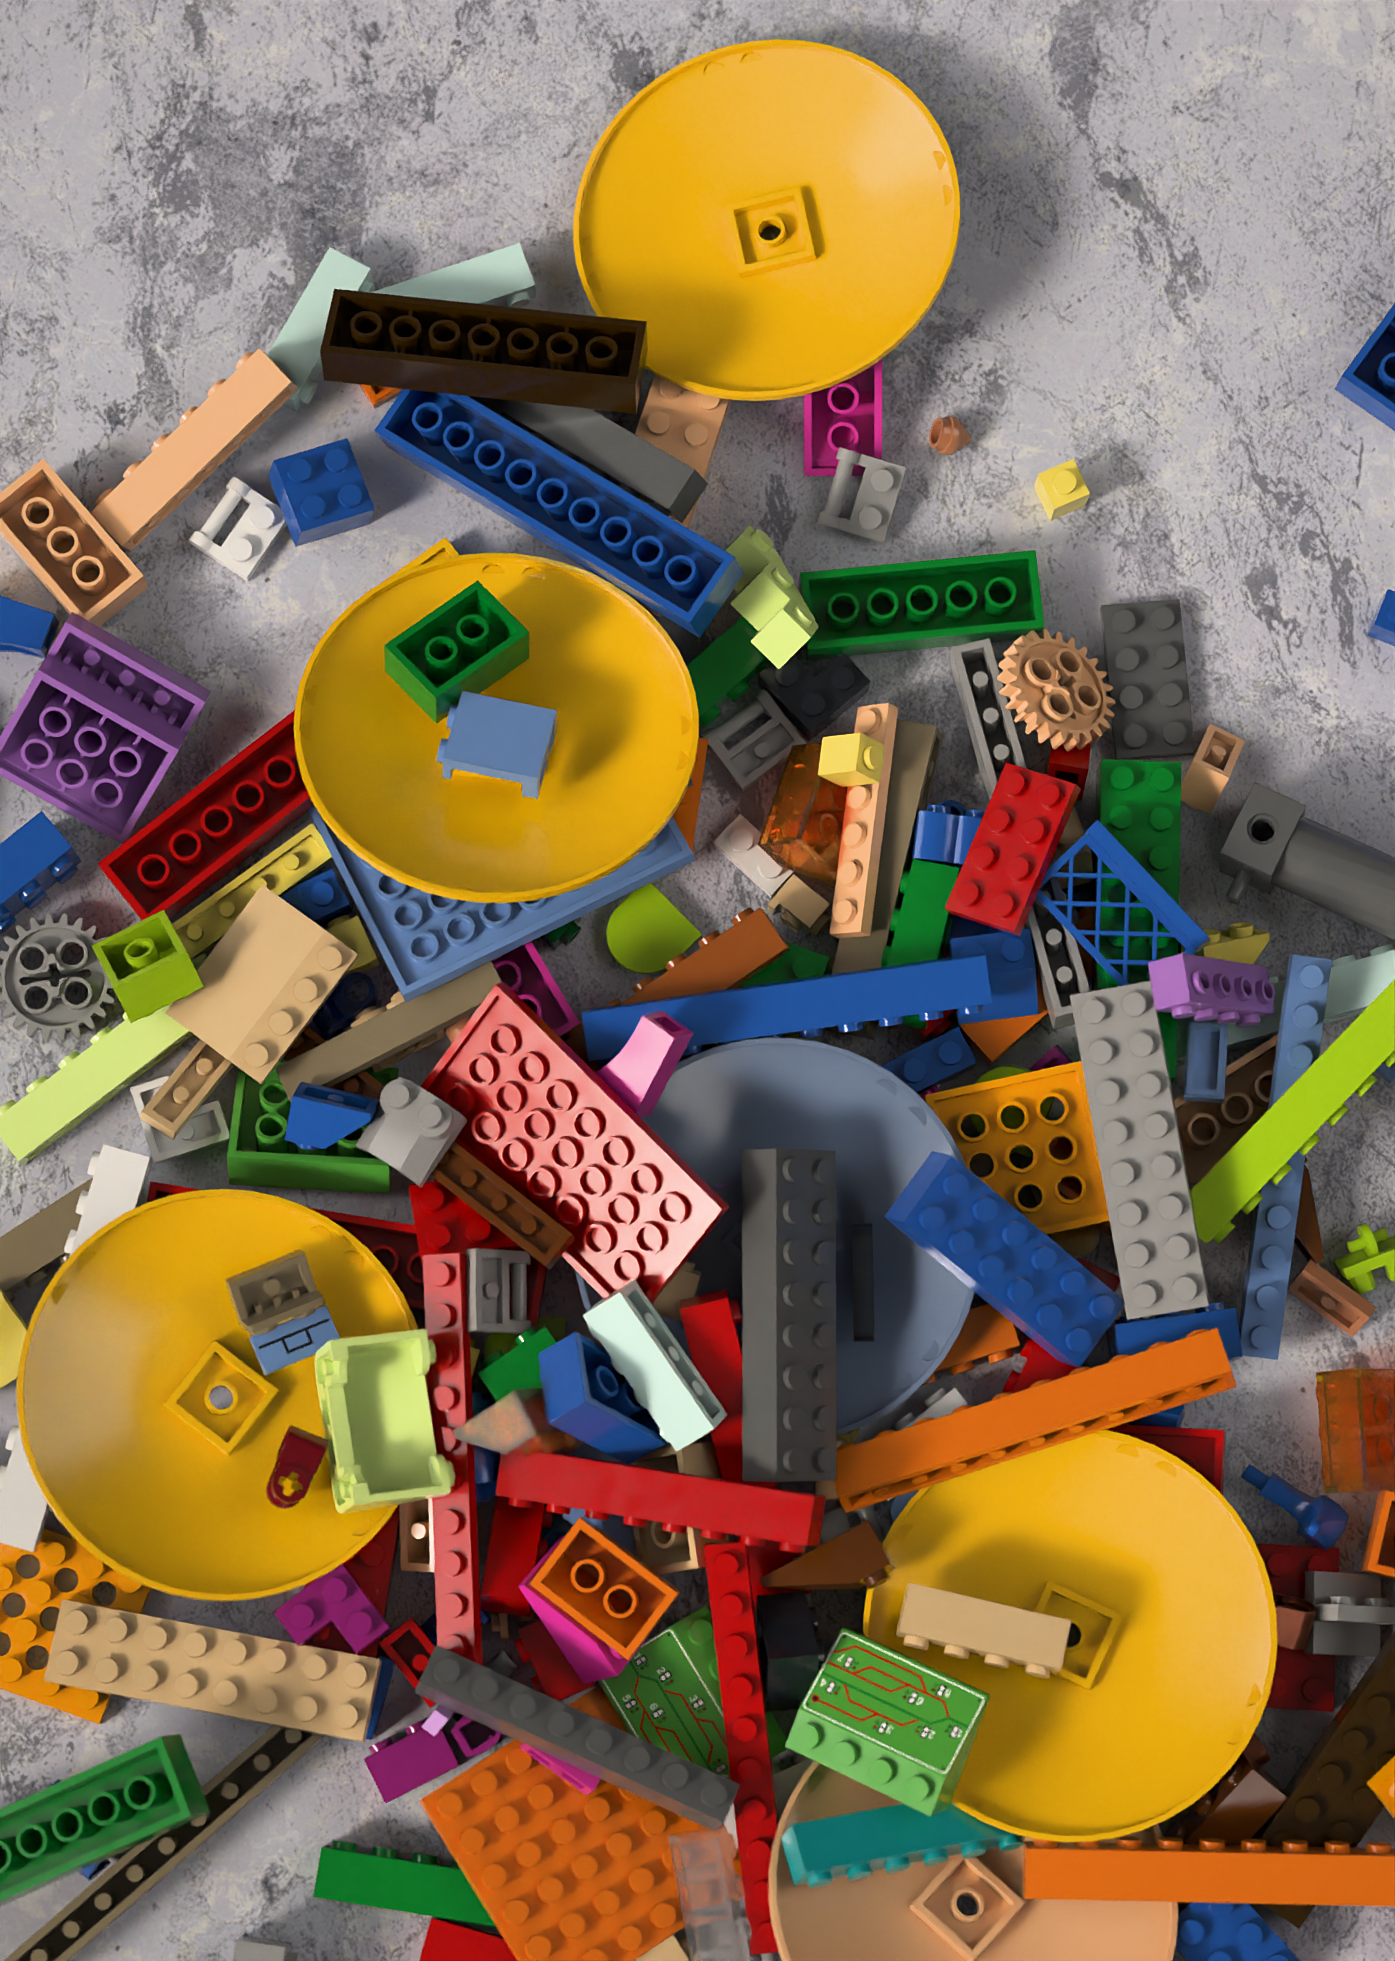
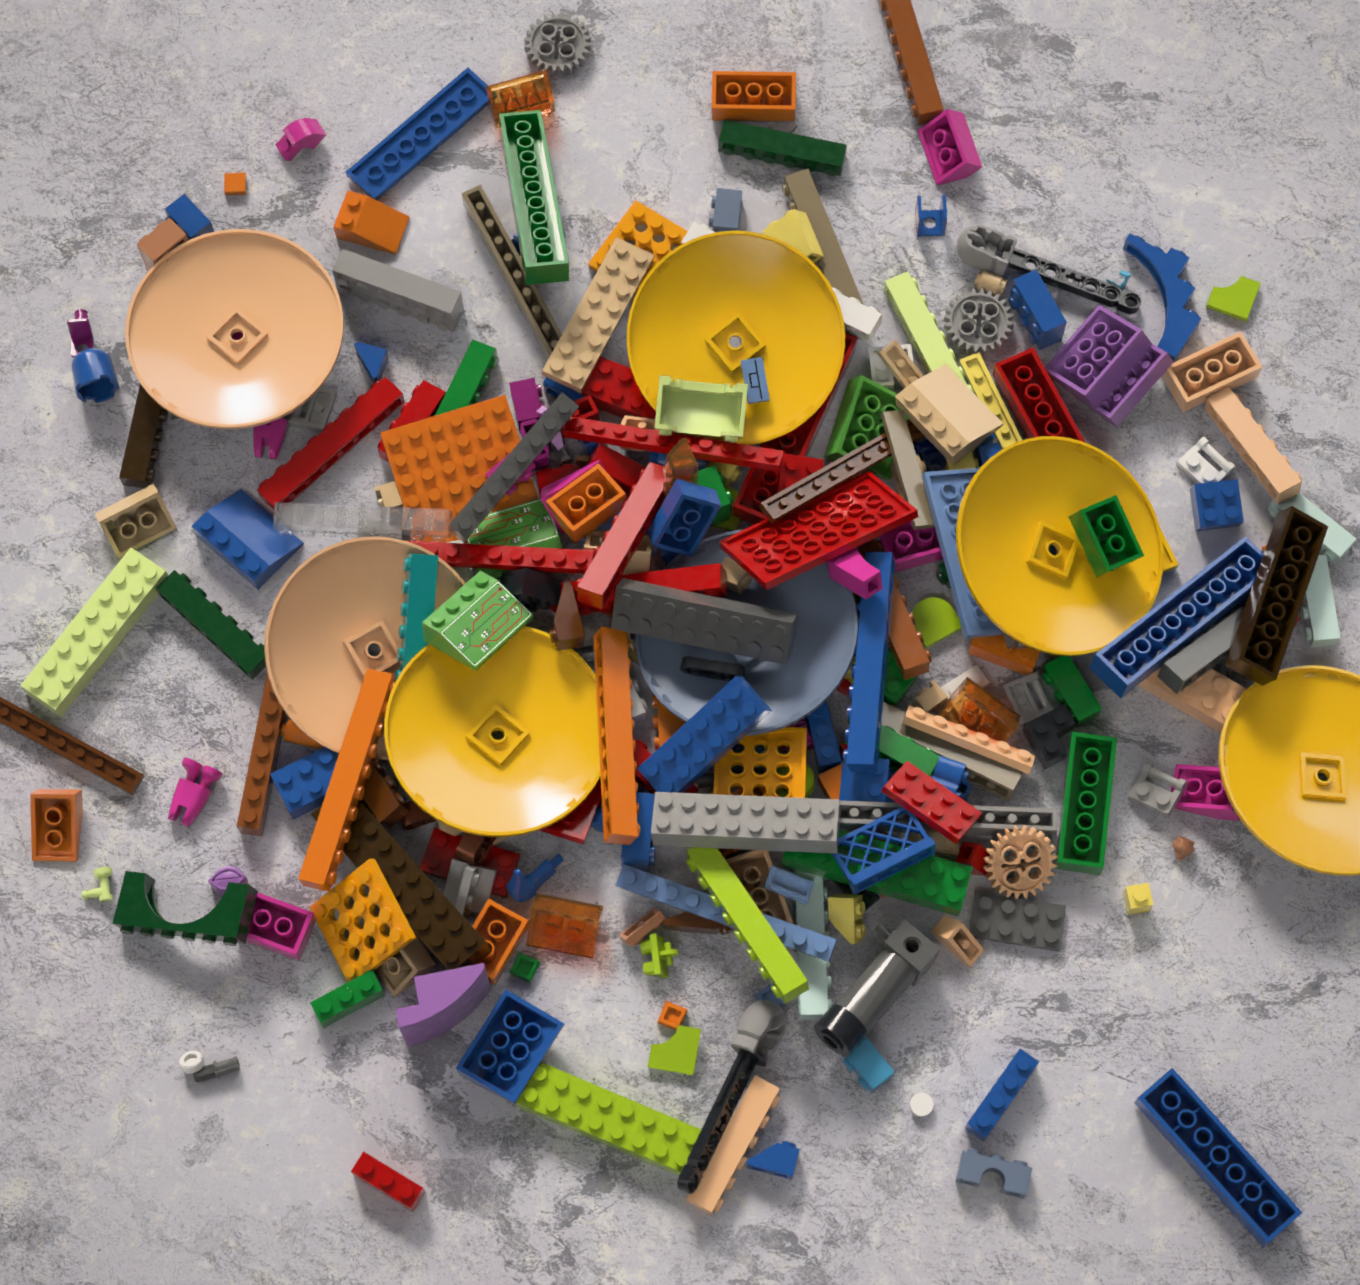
camera: 110 degrees right, 10 degrees down
lime brick [92,910,204,1023] -> none
dark tan bracket [225,1249,325,1334] -> none
dark red piece [266,1425,329,1509] -> none
magenta brick [273,1563,392,1654] -> none
blue slope [285,1082,379,1150] -> none
light grey slope [356,1076,467,1188] -> none
medium blue panel [437,691,557,799] -> none
light grey plate [466,1248,531,1335] -> none
light aqua brick [583,1279,728,1452] -> none
yellowish green brick [724,525,819,669] -> none
light yellow brick [818,733,884,787] -> none
tan brick [896,1583,1071,1678] -> none
medium lavender brick [1148,953,1275,1027] -> none

